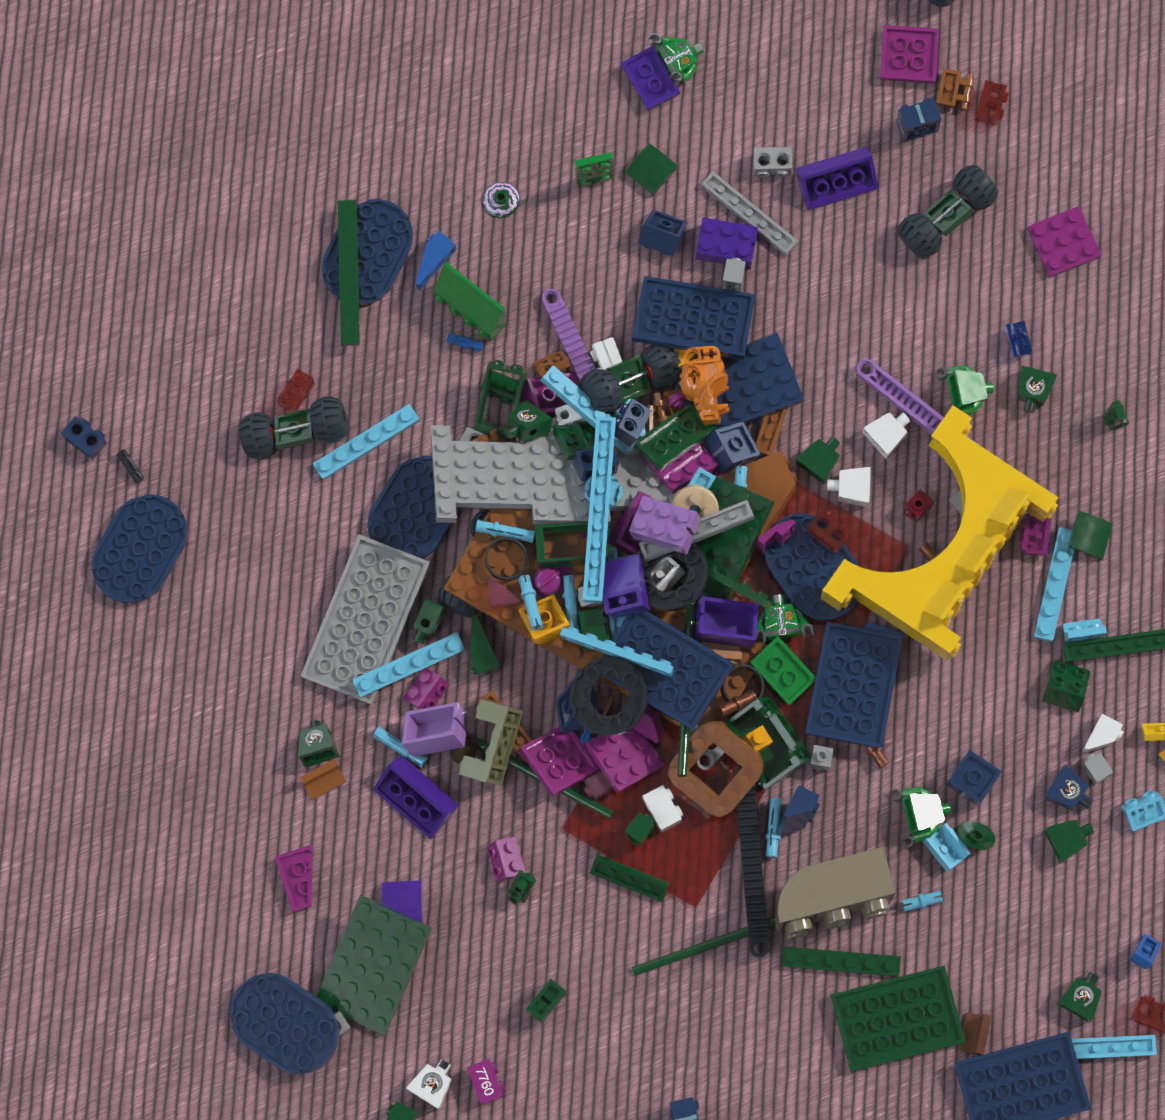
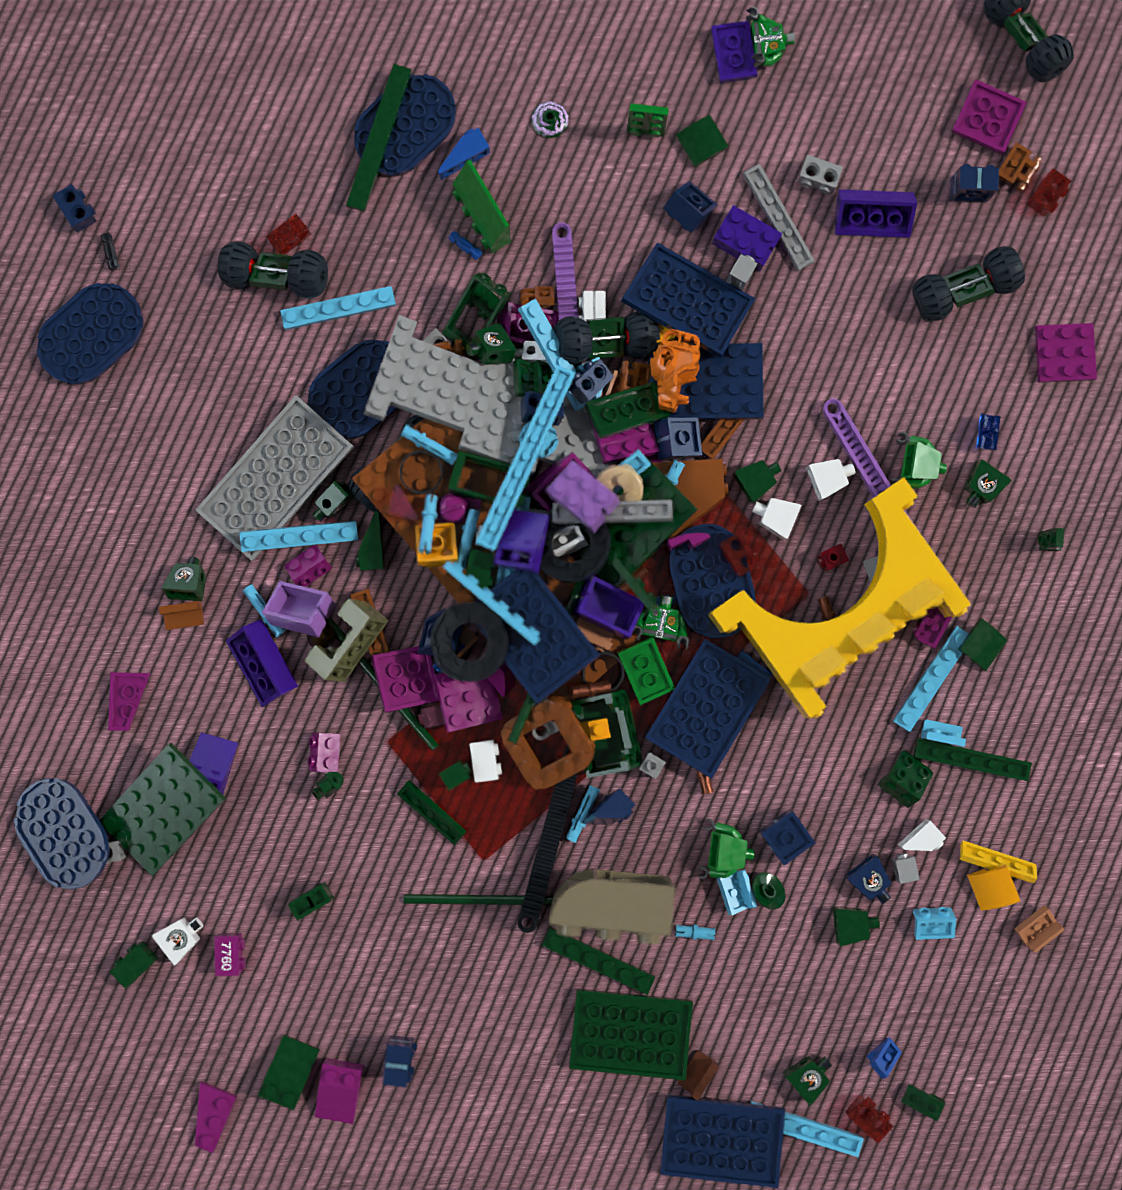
camera: 10 degrees right, 10 degrees up
magenta plate [668,392,687,409] -> none

